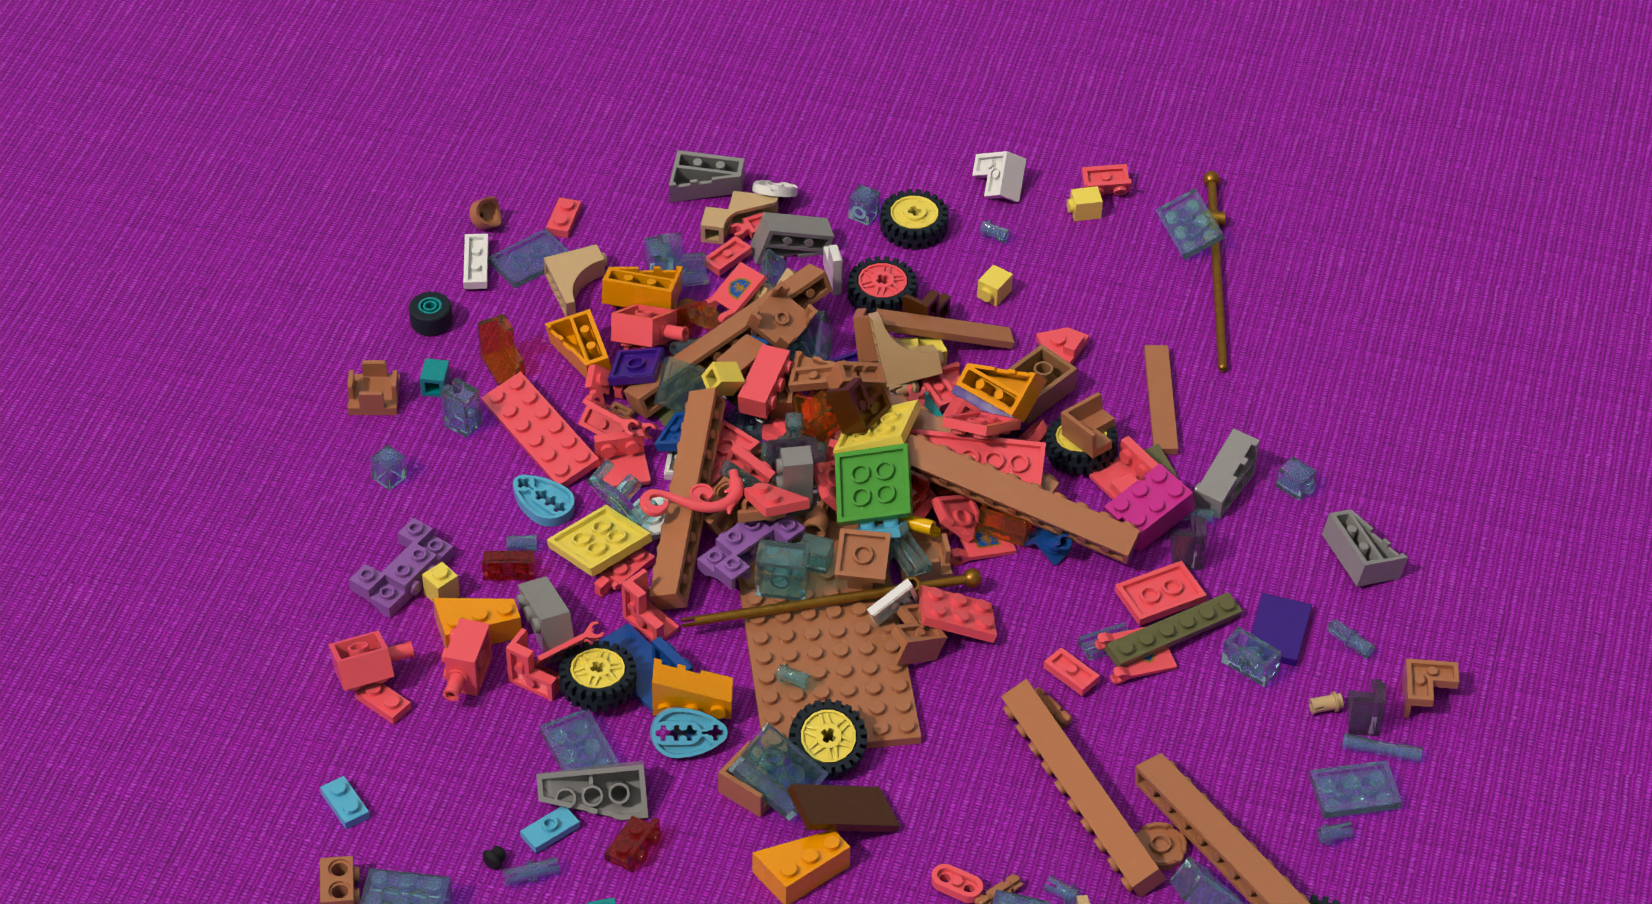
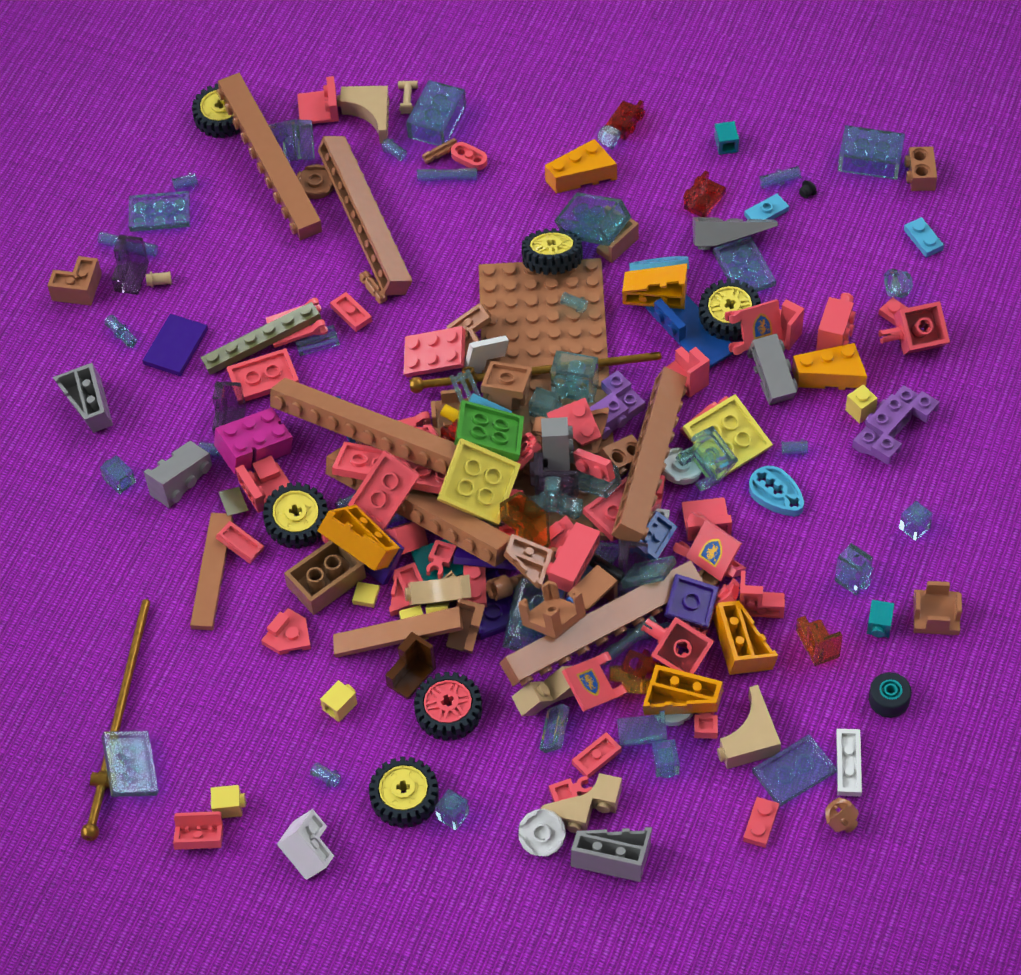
camera: 170 degrees left, 10 degrees up
coral plate [481,371,601,487] -> none
clear red bracket [482,550,535,581] -> none
coral plant [639,469,744,517] -> none
light yellow brick [701,362,745,396] -> none
light grey wedge [750,212,834,265] -> none
reddish brown tile [787,784,900,832] -> none
tile [823,244,842,295] -> none
reddish brown panel [825,377,891,434] -> none
nougat brick [826,361,887,393] -> none
nougat panel [1061,392,1115,458] -> none
clear light blue brick [1221,627,1282,687] -> none
none -> coral tile [216,521,264,564]
none -> clear light blue piece [417,168,477,181]
none -> coral panel [739,570,785,618]
none -> clear light blue piece [883,269,913,298]

